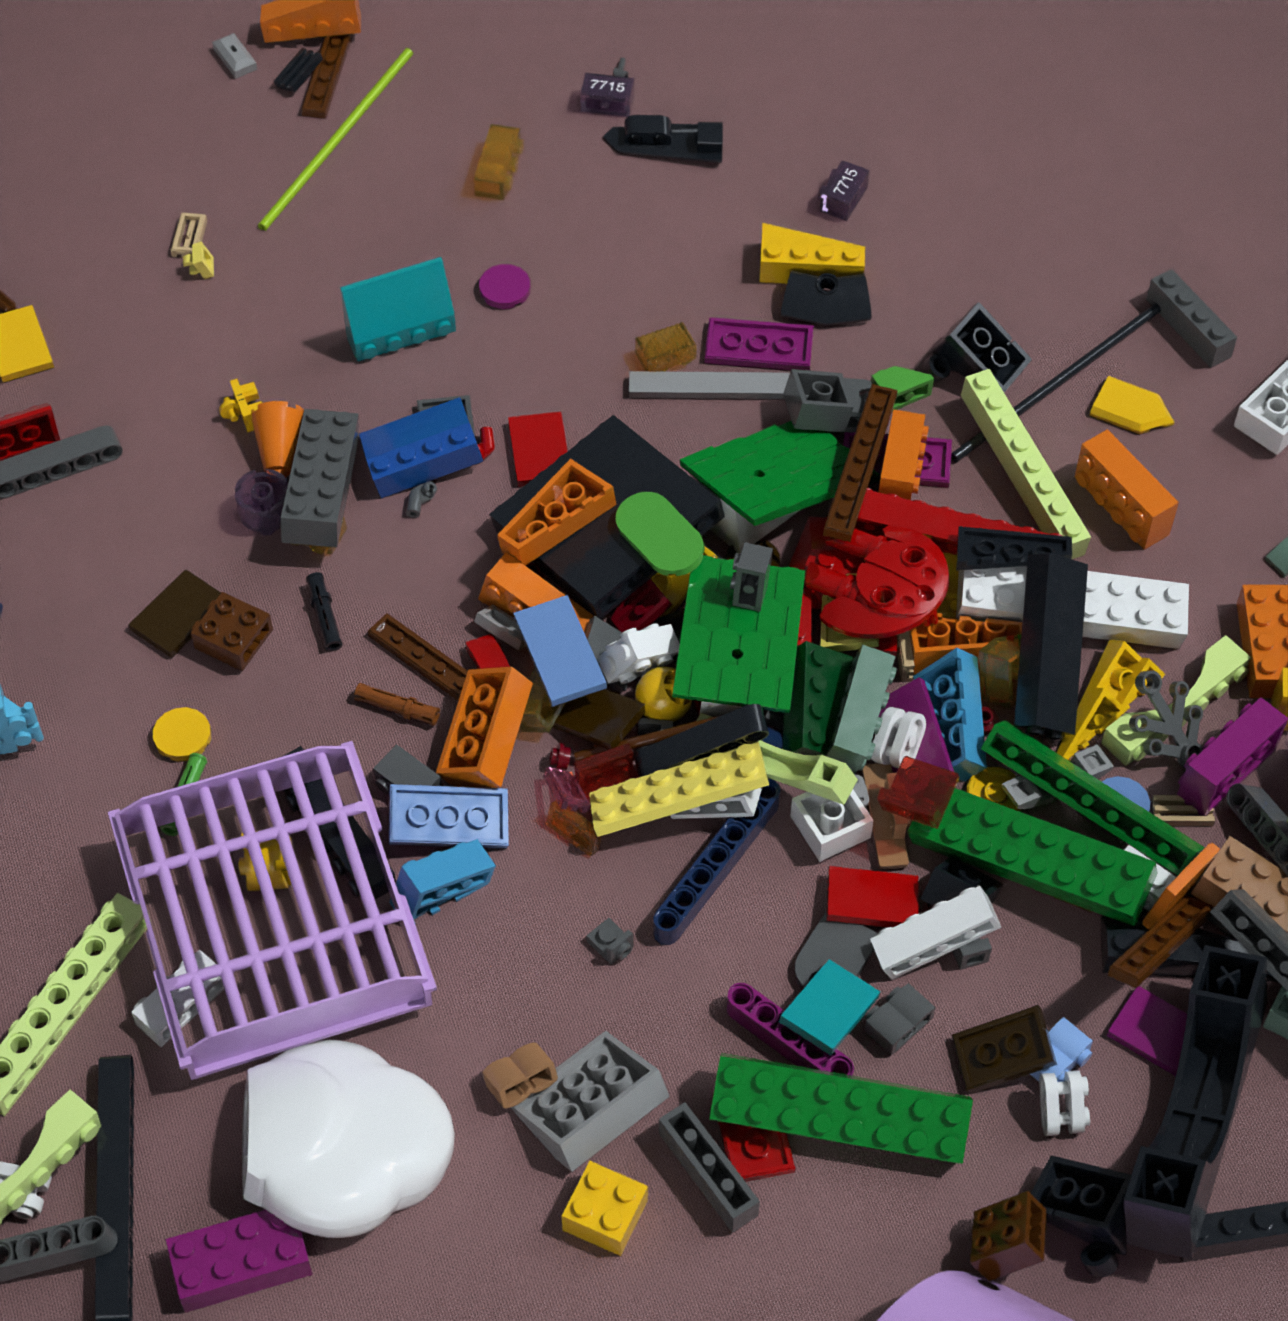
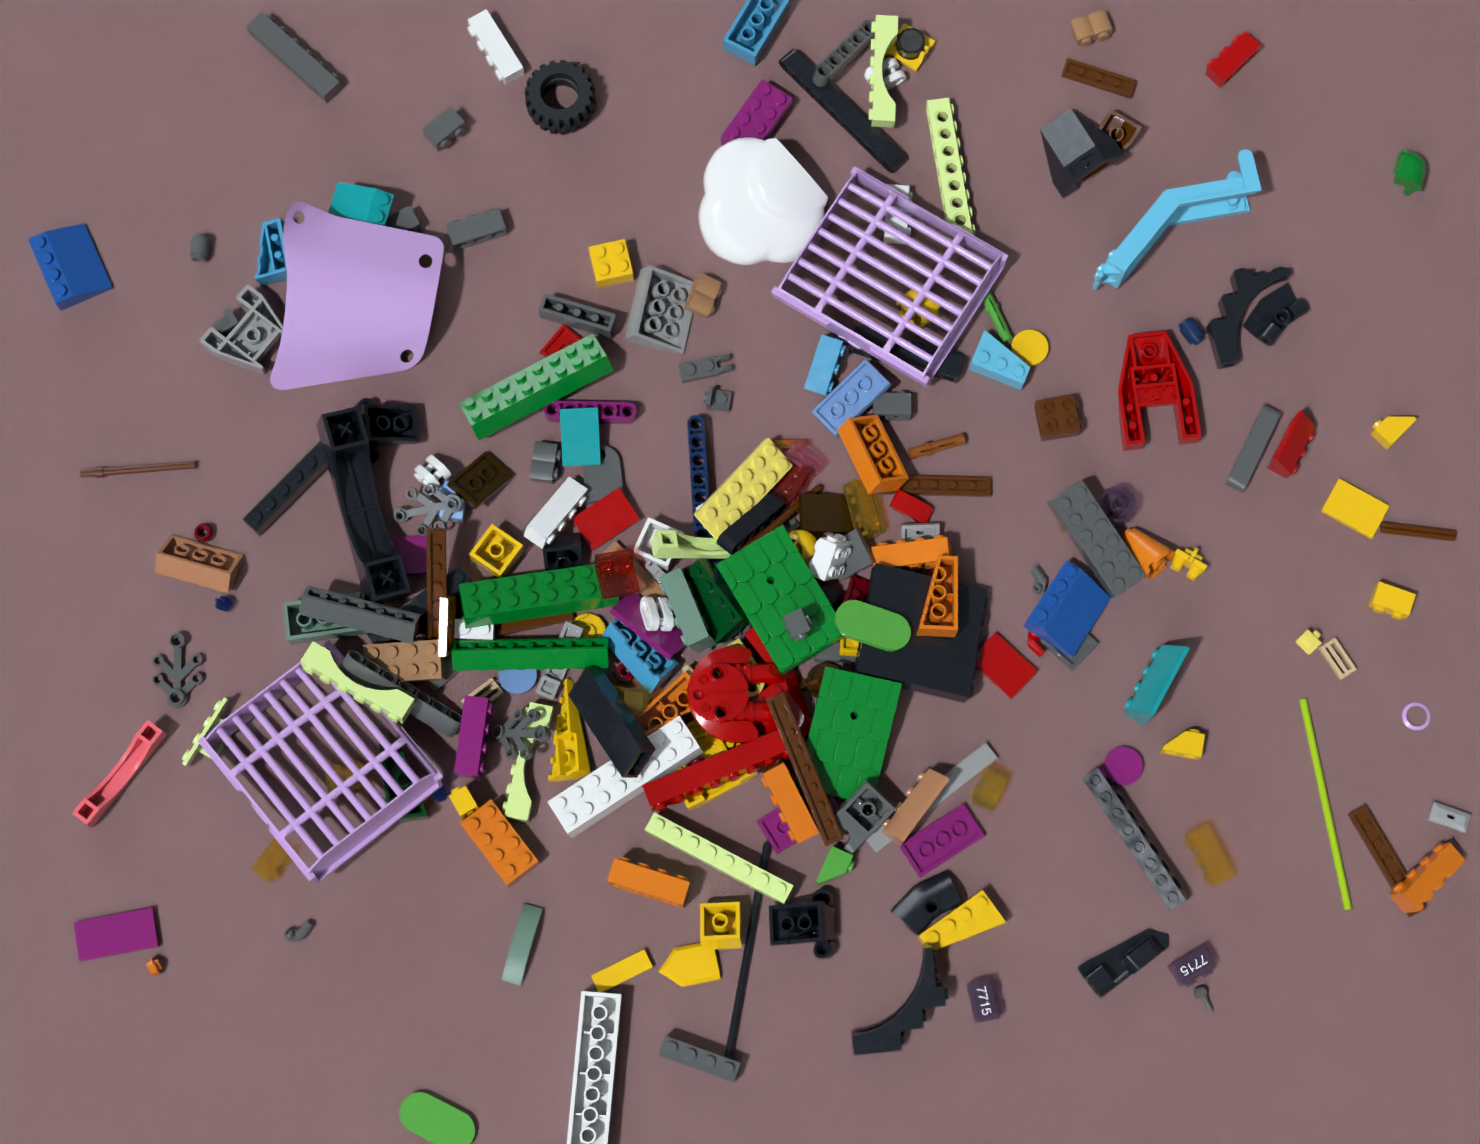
camera: 140 degrees right, 20 degrees up
dark brown tile [128,569,221,658] -> none
black tile [274,48,323,92] -> none
black pin [306,572,343,651] -> none
medium blue tile [514,595,607,707] -> none
dark red plate [549,743,571,772] -> none
black wing [956,526,1072,571] -> none
reddish brown brick [970,1191,1046,1281] -> none
none -> plant [393,483,463,536]
none -> yellow brick [469,524,525,578]
none -> yellow tile [591,950,653,993]
none -> dark grey hinge [678,354,733,383]
none -> yellow brick [700,902,742,950]
none -> black arch [851,944,949,1056]
none -> nougat slope [881,768,950,847]
none -> medium azure wedge [969,330,1030,390]
none -> black brick [1082,766,1190,911]
none -> red wedge [1117,331,1202,451]
none -> yellow slope [1160,729,1205,760]
none -> yellow brick [1368,581,1416,620]
none -> lavender piece [1402,702,1431,730]

